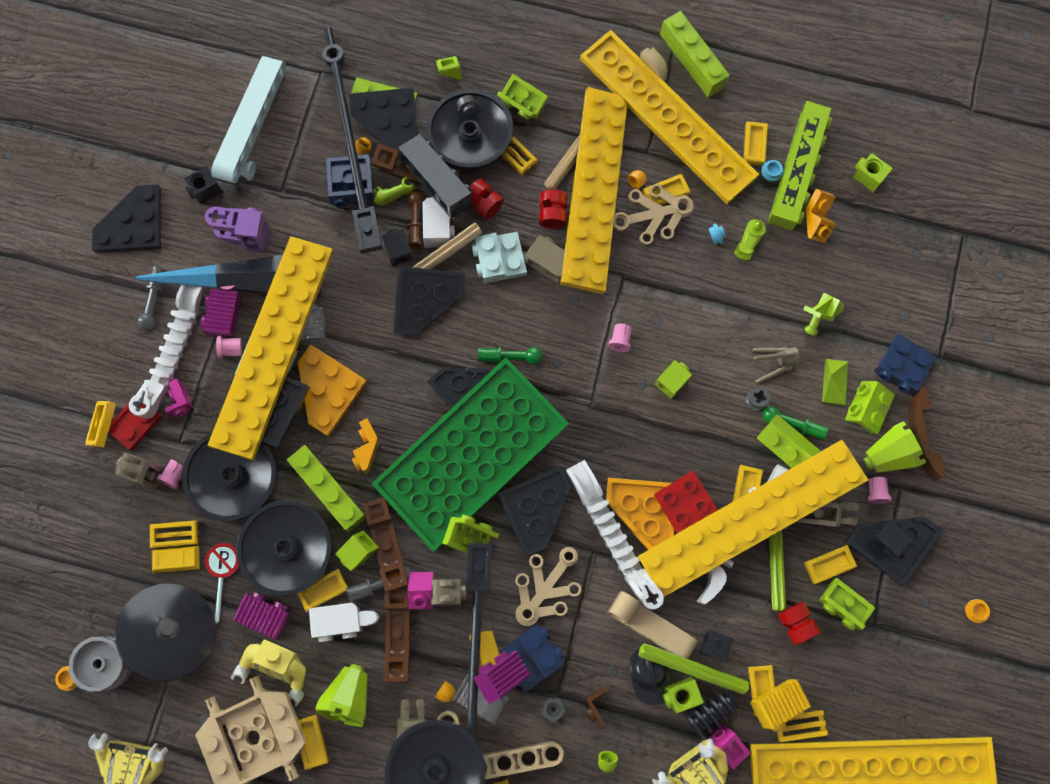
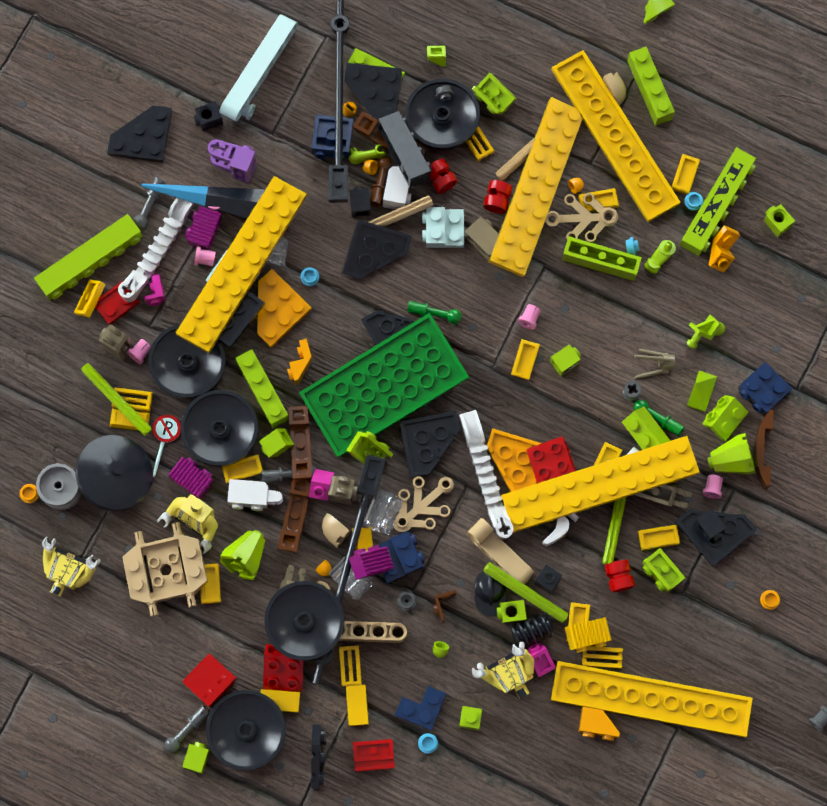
camera: 15 degrees right, 0 degrees up
none -> lime brick [34,214,143,301]
none -> lime axle [81,363,152,436]
none -> medium azure plate [300,268,319,286]
none -> tan brick [322,513,350,548]
none -> light orange hinge [362,159,378,175]
none -> clear brick [363,490,403,535]
none -> yellow tile [511,339,540,380]
none -> lime brick [562,236,642,281]

